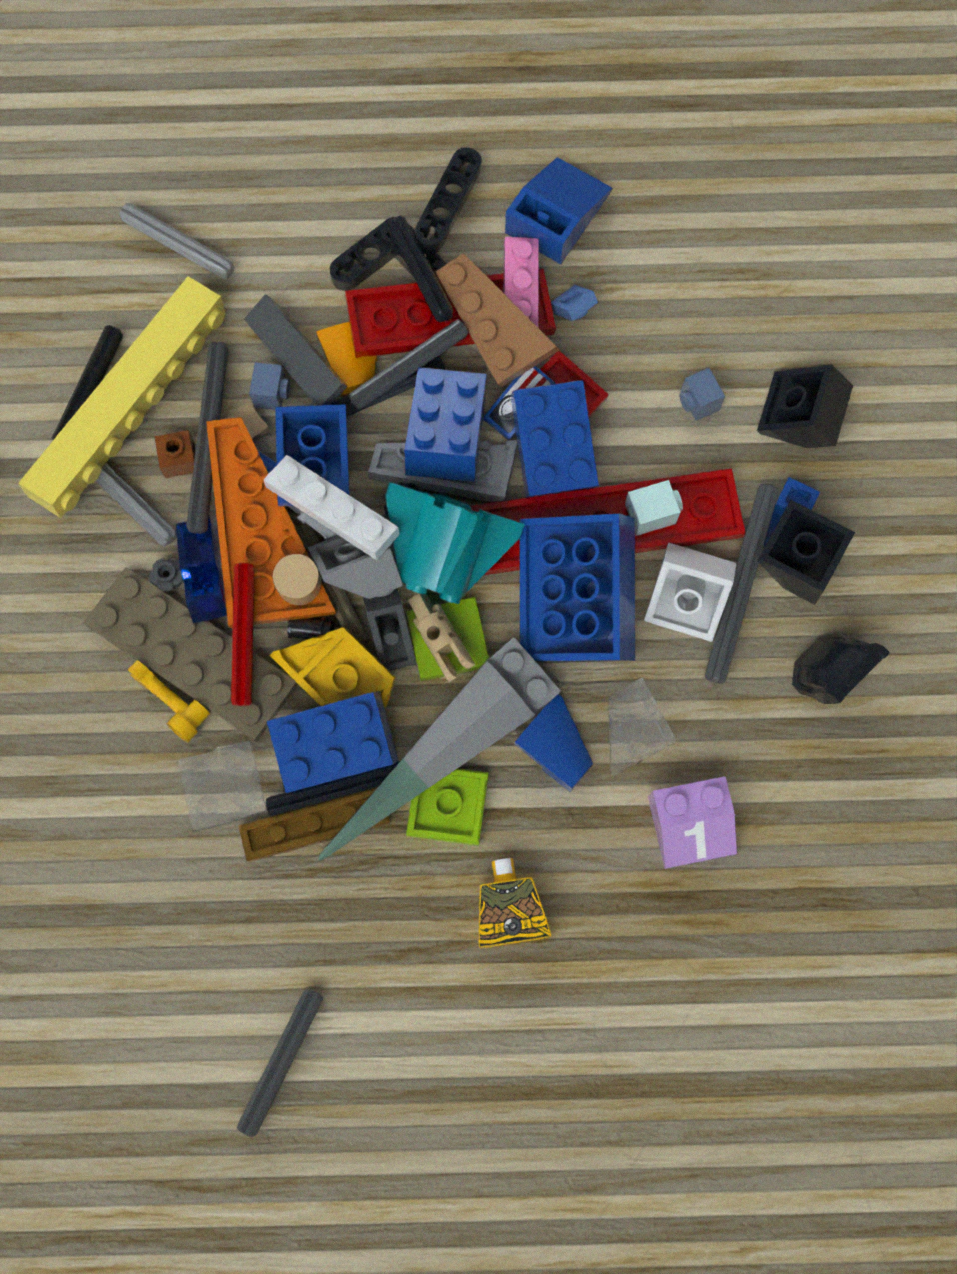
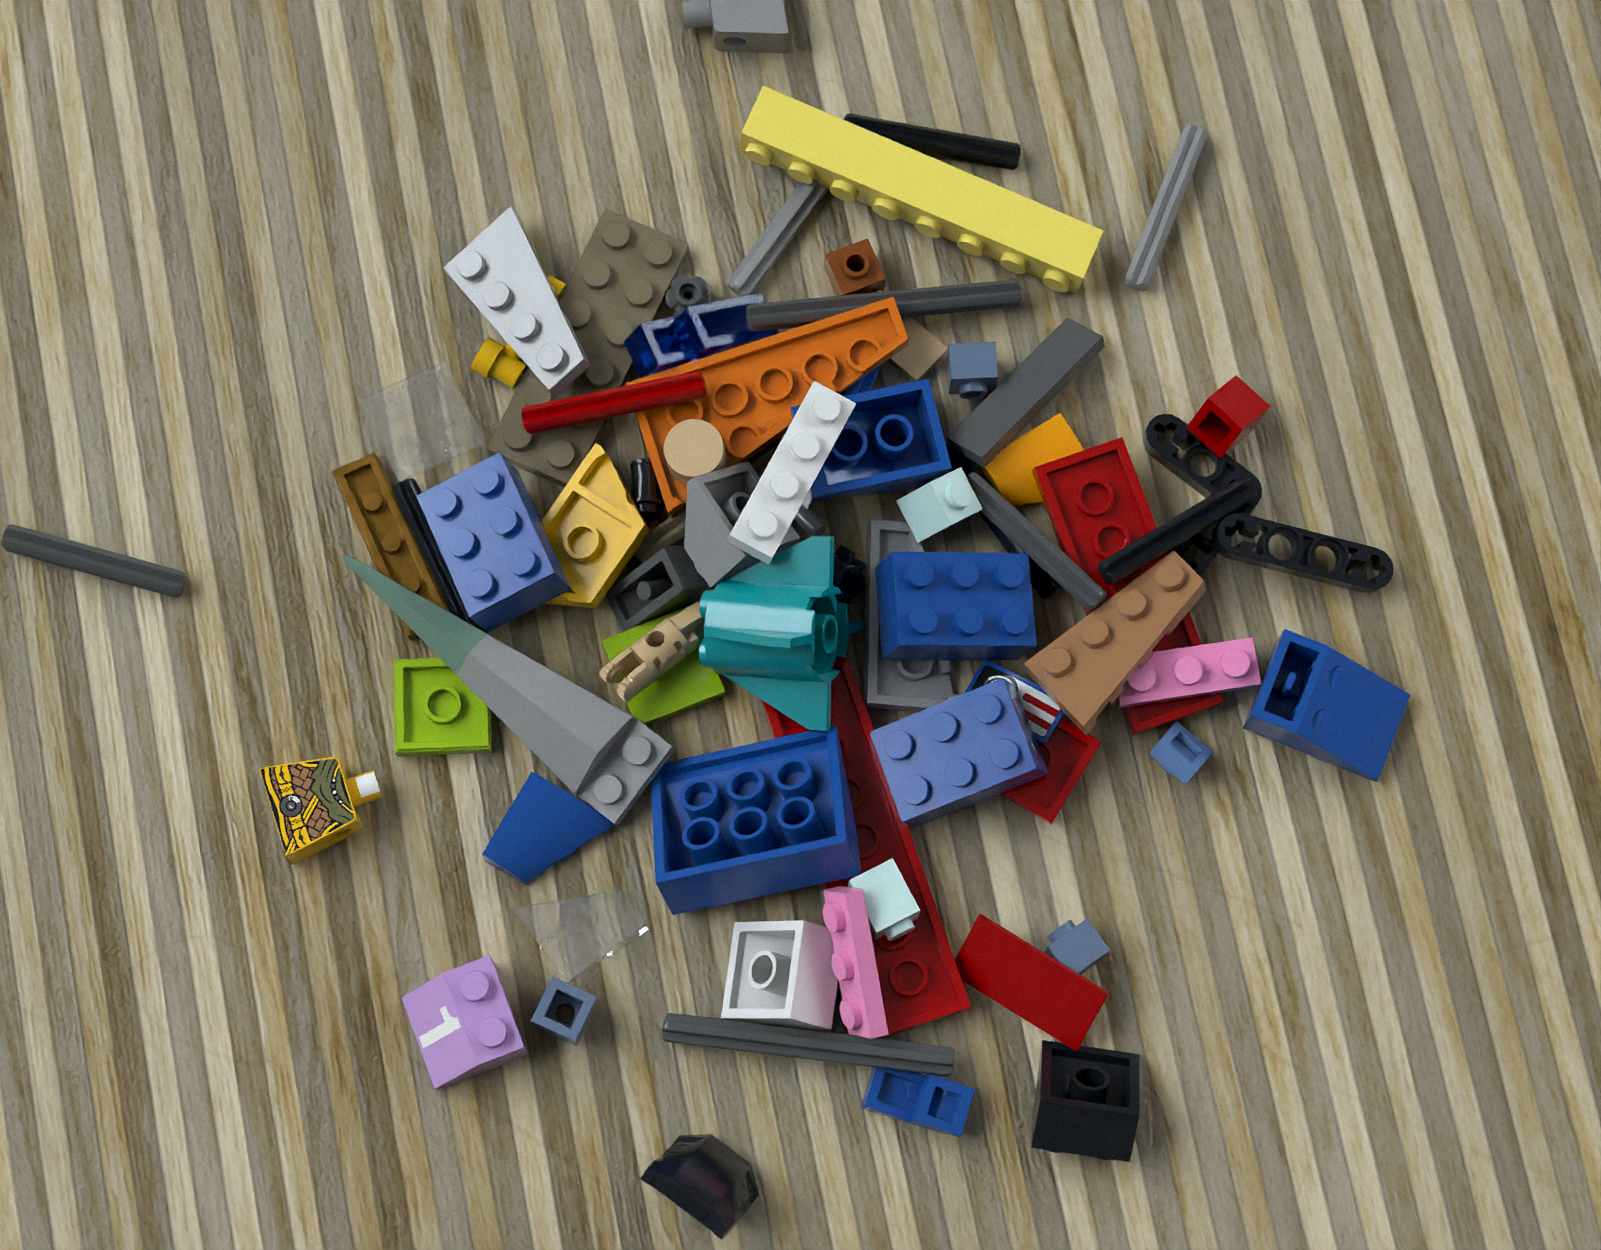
camera: 75 degrees right, 0 degrees up
black slope [757,500,855,605] -> none
none -> wing [443,206,590,397]
none -> sand blue plate [531,976,598,1046]
none -> bright pink plate [823,886,888,1039]
none -> light aqua brick [896,467,983,543]
none -> red piece [955,914,1109,1052]
none -> red brick [1186,375,1271,459]

